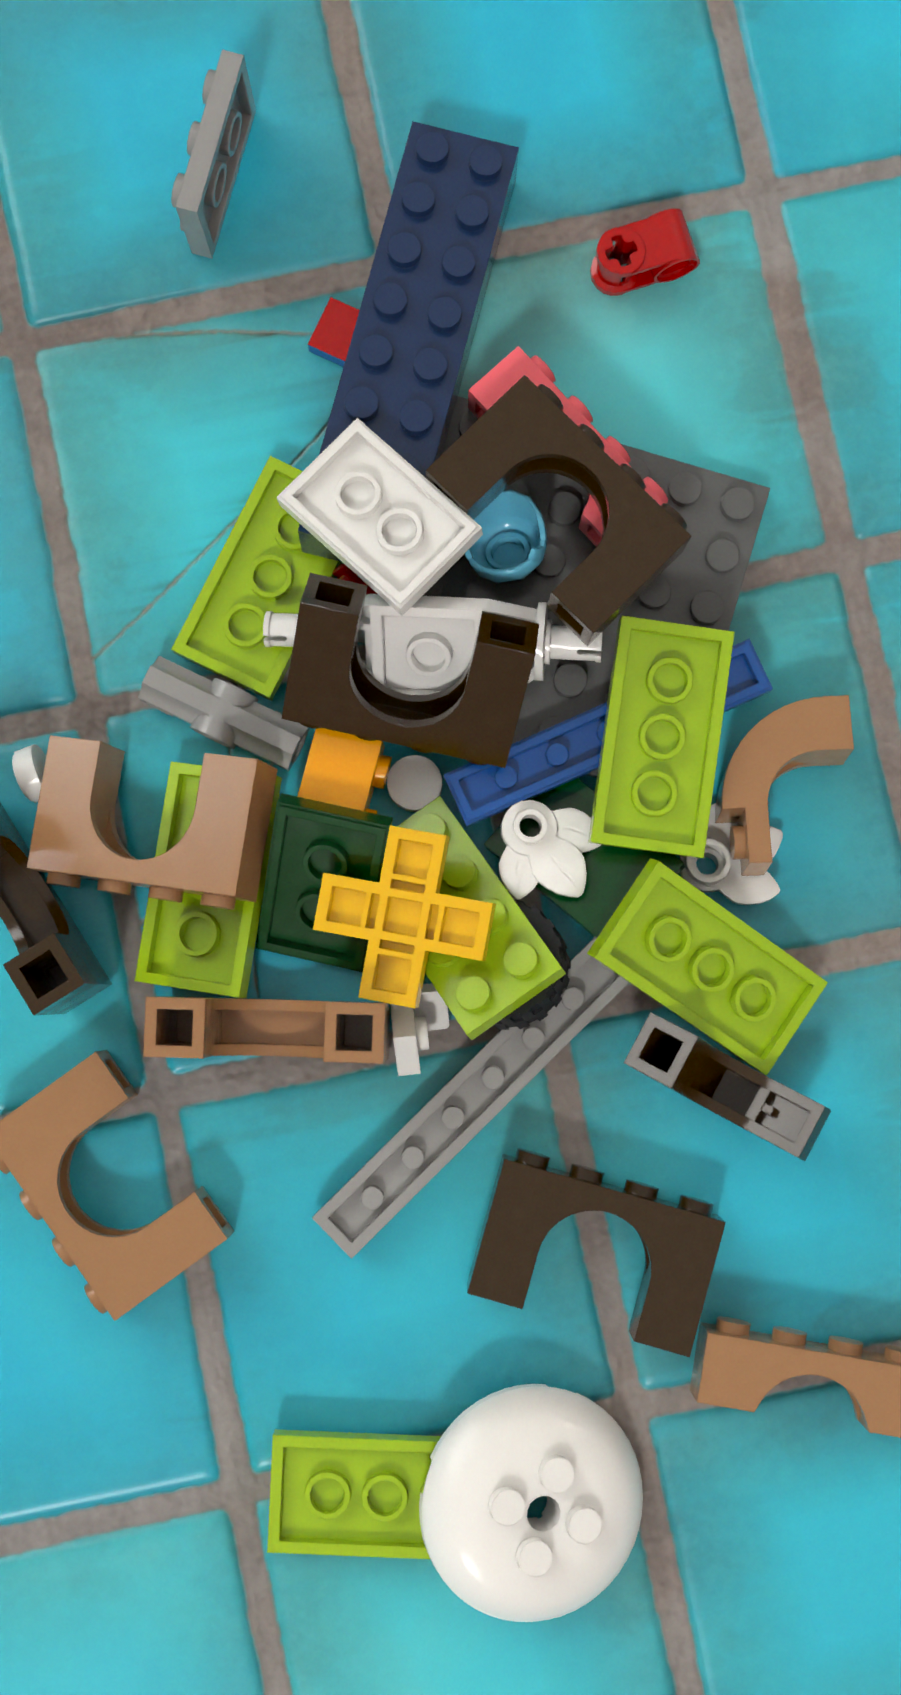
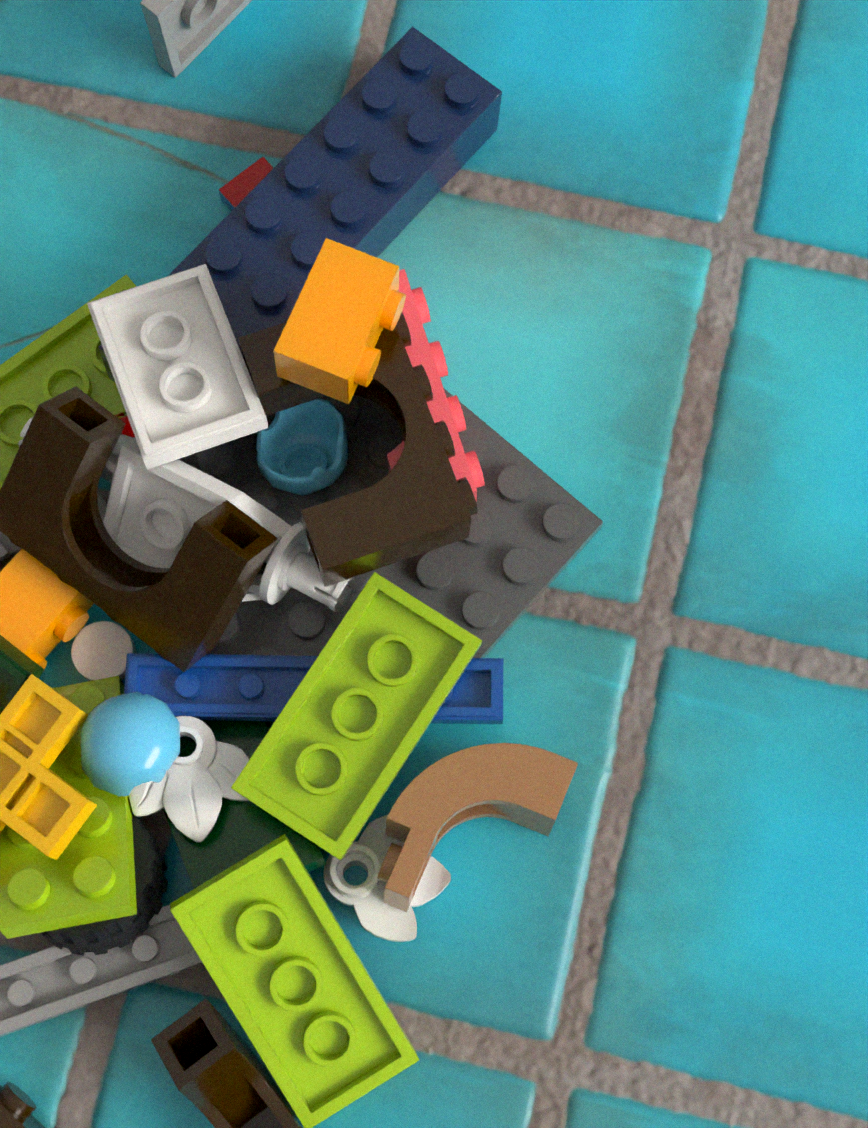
camera: 25 degrees right, 10 degrees down
red piece [590,208,700,296] -> none
none -> medium azure hair [80,692,180,796]
none -> light orange brick [273,238,406,404]

